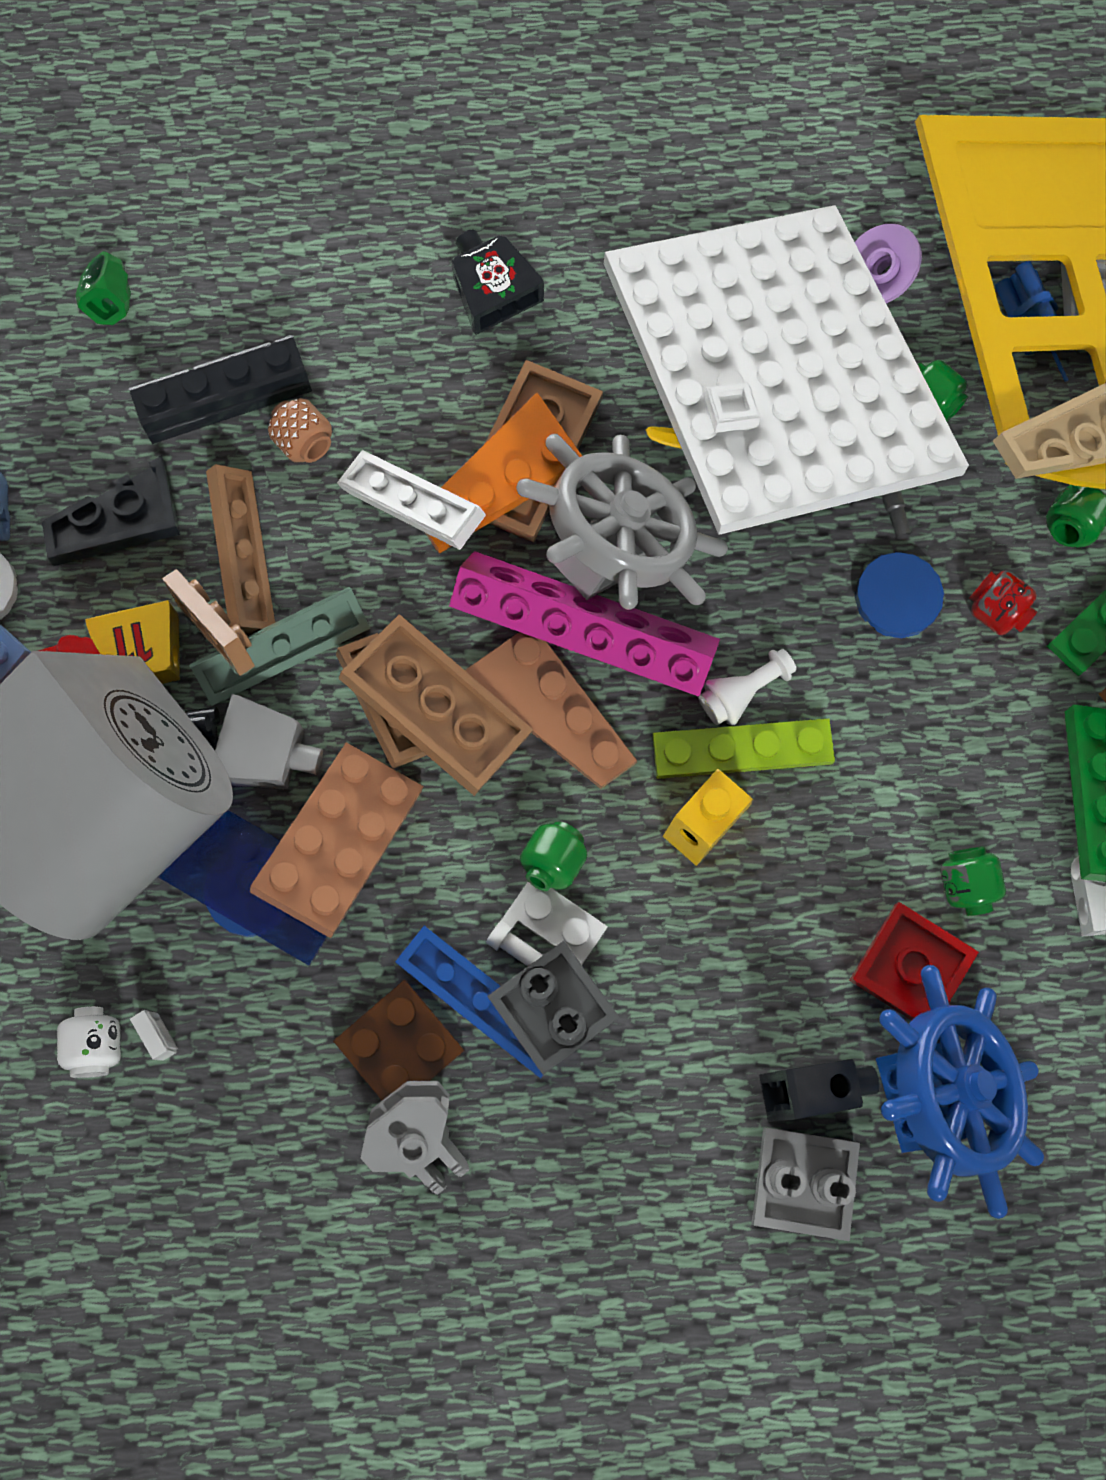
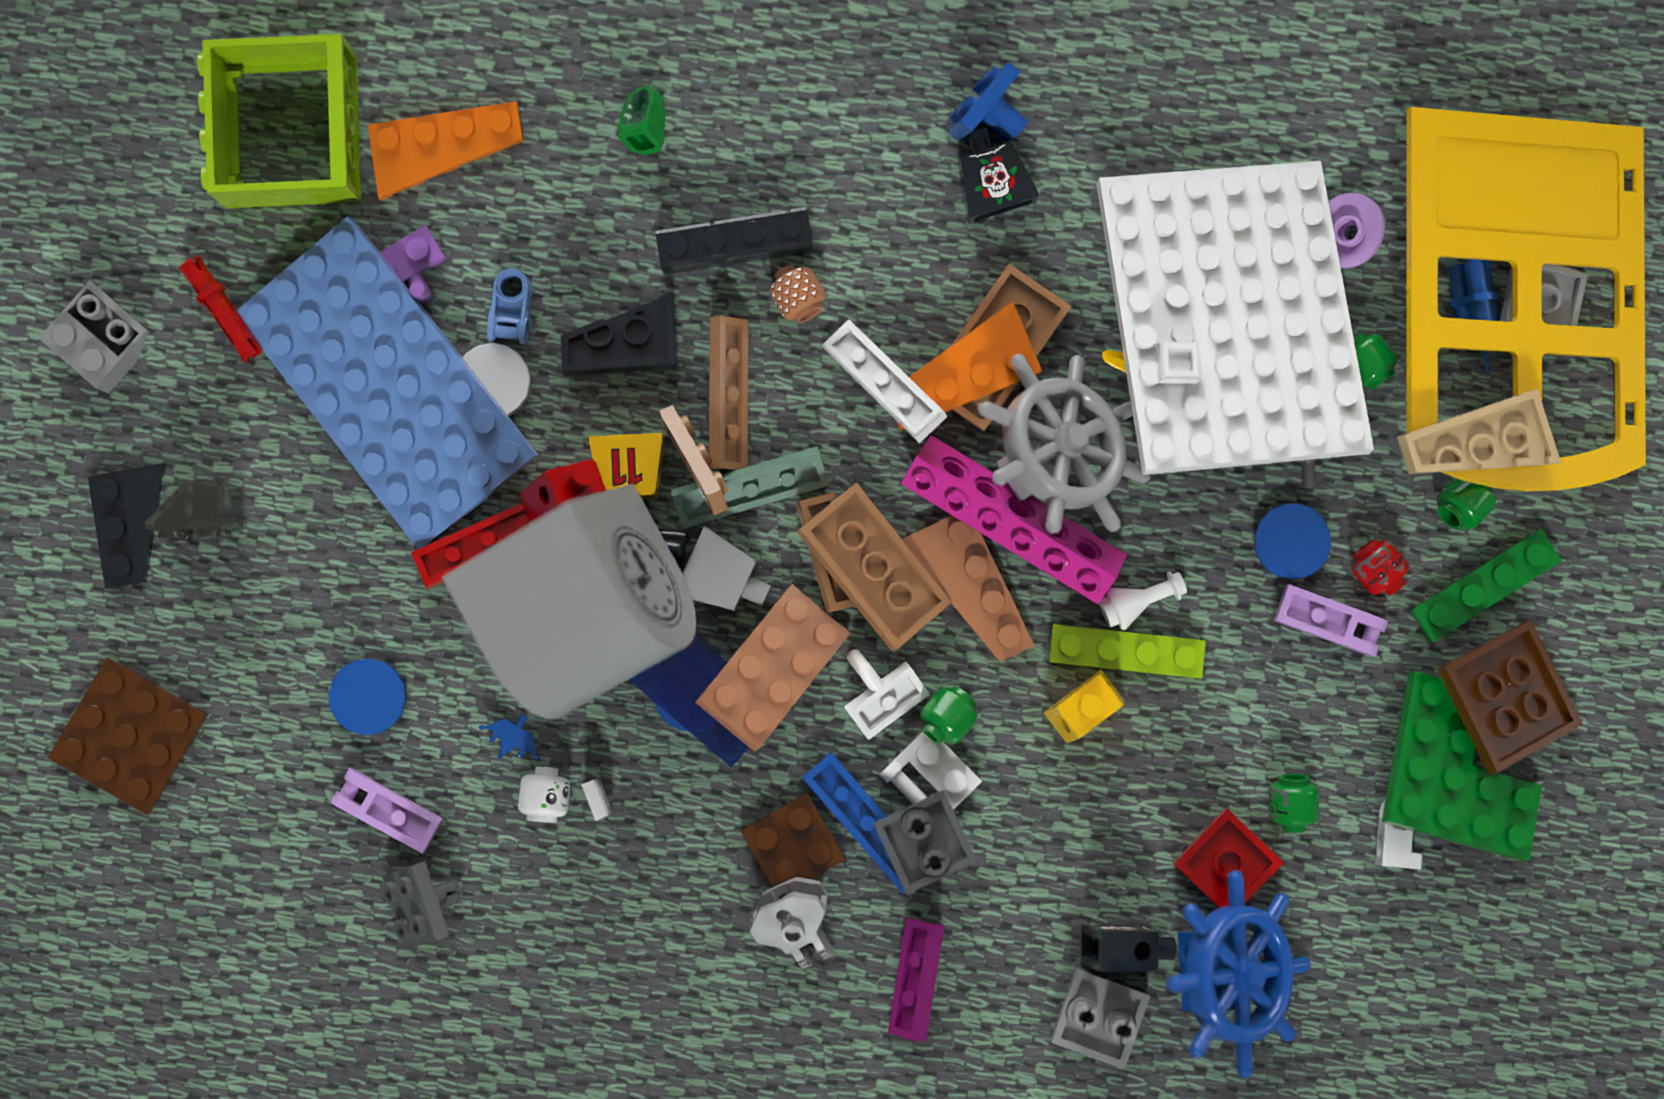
camera: 15 degrees right, 10 degrees up
none -> blue piece [479,714,540,762]
none -> white plate [844,649,930,740]
none -> magenta plate [888,918,945,1042]
none -> blue plate [947,62,1029,142]
none -> lavender plate [1273,584,1388,658]

